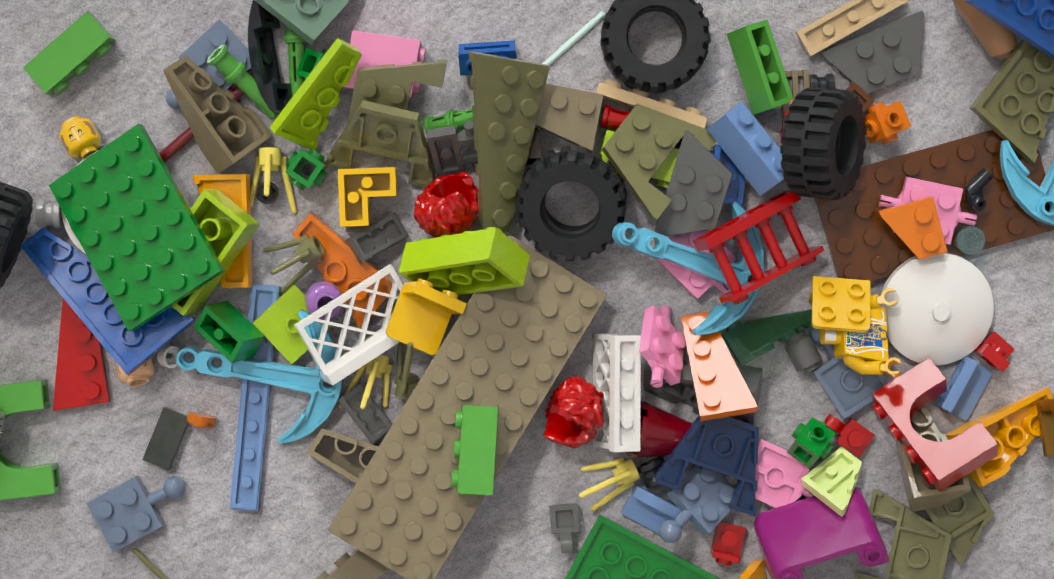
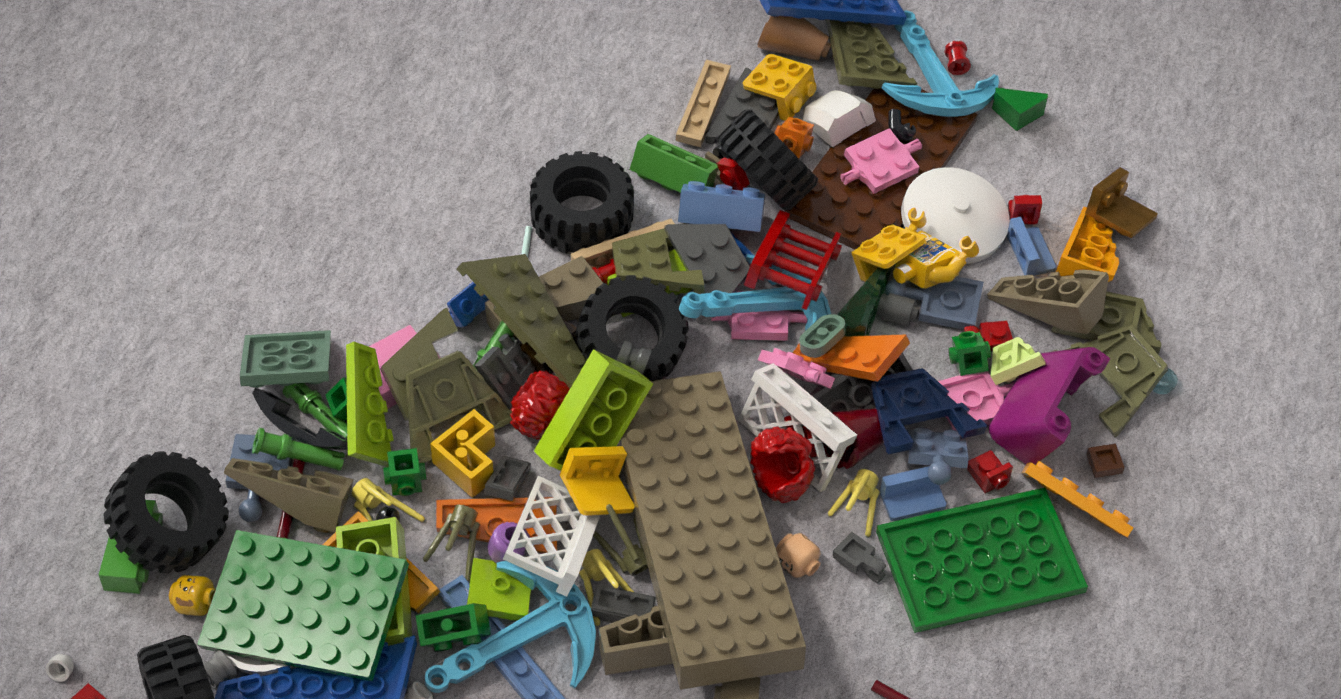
camera: 45 degrees left, 35 degrees down
bright green brick [451,405,498,496] -> none
black wheel [637,456,665,488] -> none
arch [871,358,998,492] -> none
orange wing [878,196,948,260] -> none
clear light blue plate [956,226,985,255] -> none
none -> black tyre [103,451,229,573]
none -> dark grey wheel [617,340,651,375]
none -> yellow bracket [743,54,816,121]
none -> light nougat head [776,533,821,578]
none -> sand green plate [799,314,846,358]
none -> white slope [803,90,876,147]

